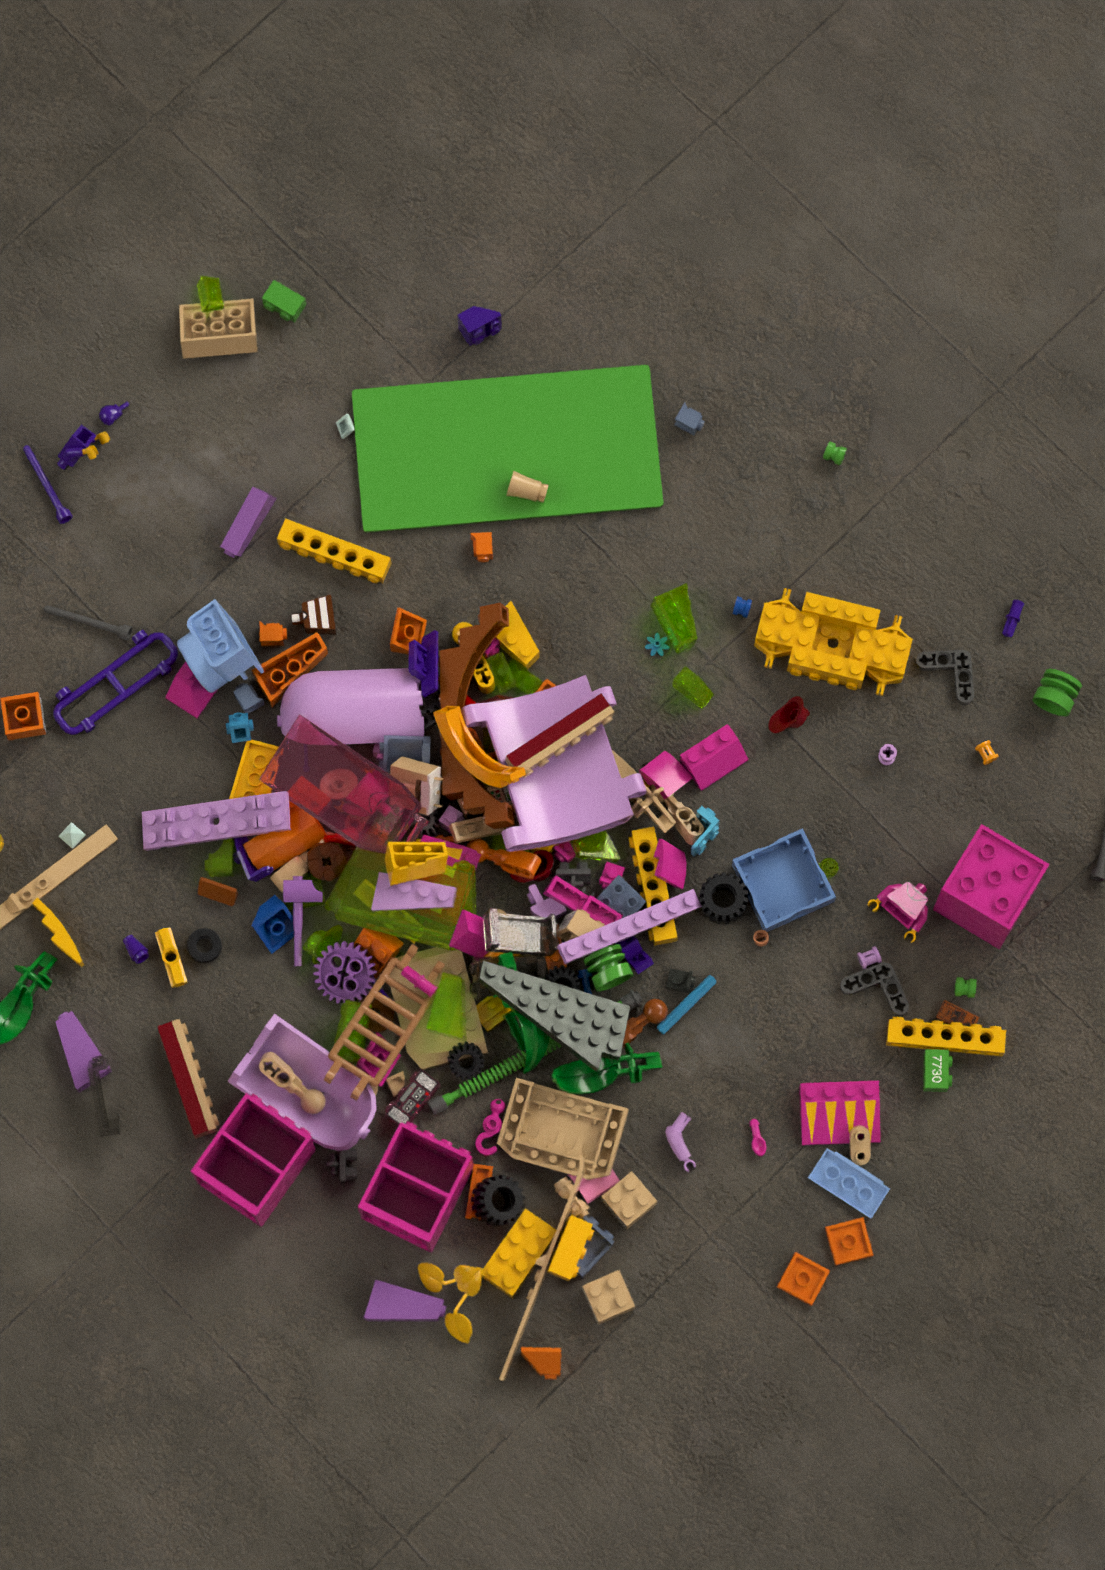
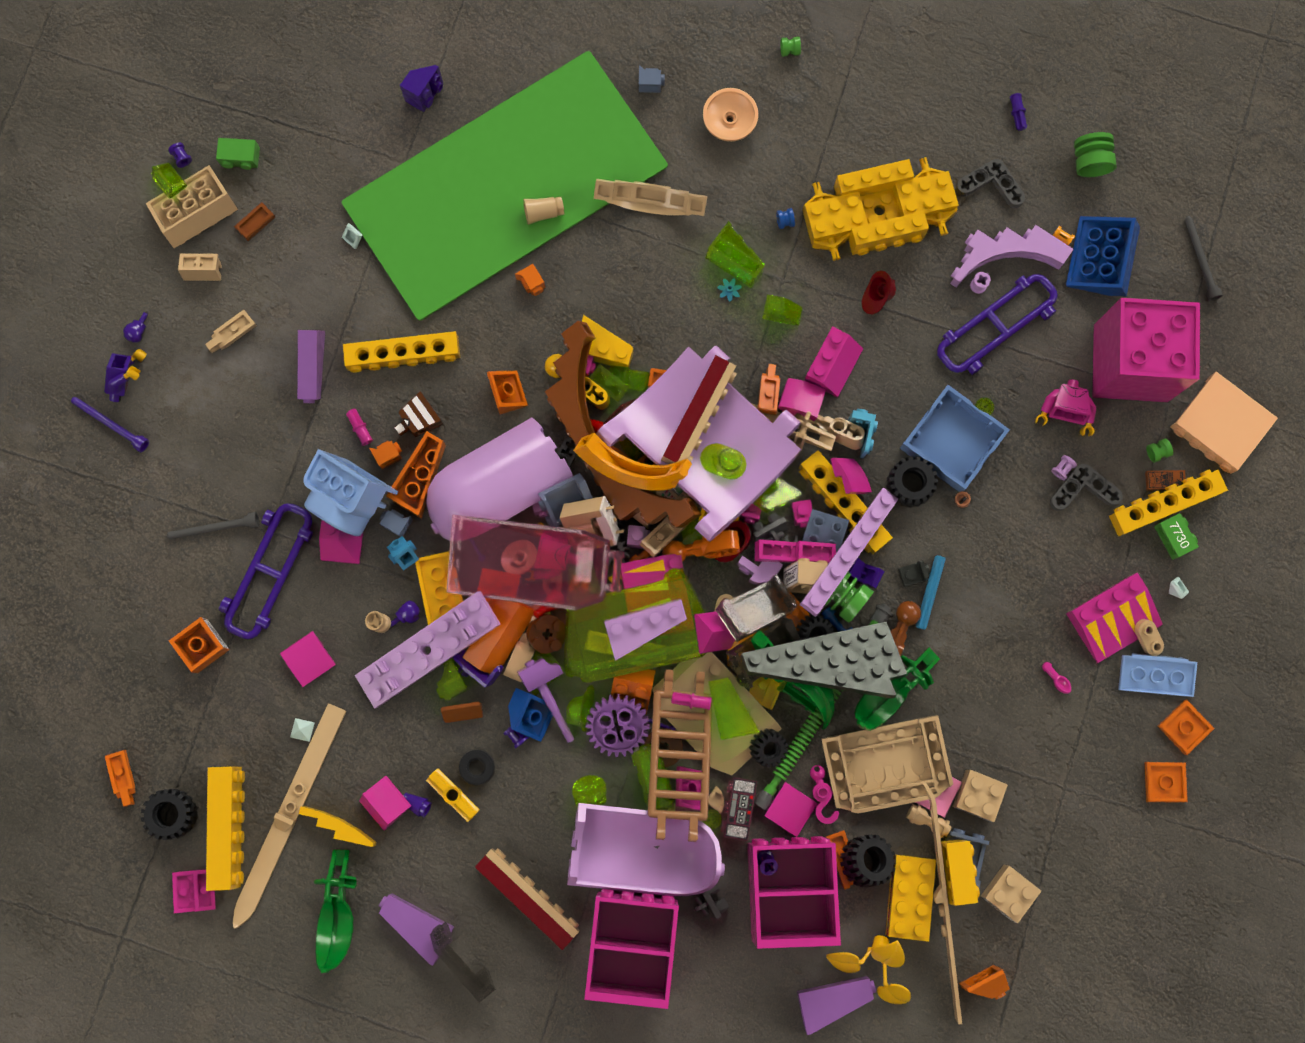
camera: 30 degrees left, 5 degrees up
tan beam [259,1052,326,1114] -> none
yellow wedge [385,842,448,886] -> none
dark purple bracket [408,630,438,697] -> none
lavender arm [665,1112,696,1172] -> none
none -> dark purple bush [168,142,192,168]
none -> tan hinge [178,254,222,281]
none -> tan hinge [205,310,257,353]
none -> dark orange tile [234,202,275,241]
none -> dark pink slope [280,631,336,687]
none -> dark pink axle [346,409,373,446]
none -> dark pink slope [359,776,411,831]
none -> tan wheel [365,611,391,633]
none -> dark purple piece [390,600,420,627]
none -> dark purple bush [503,727,529,749]
none -> clear neon green piece [572,775,607,807]
none -> tan piece [593,179,707,216]
none -> clear neon green piece [700,443,746,479]
none -> clear neon green tile [701,809,722,829]
none -> light nougat dish [703,88,758,142]
none -> orange hinge [757,364,780,415]
none -> dark purple bush [757,850,778,875]
none -> dark pink slope [764,782,818,837]
none -> dark purple bar [937,274,1058,375]
none -> lavender arch [950,225,1073,288]
none -> blue slope [1066,216,1140,297]
none -> light aqua slope [1169,577,1189,599]
none -> light nougat panel [1170,372,1278,474]

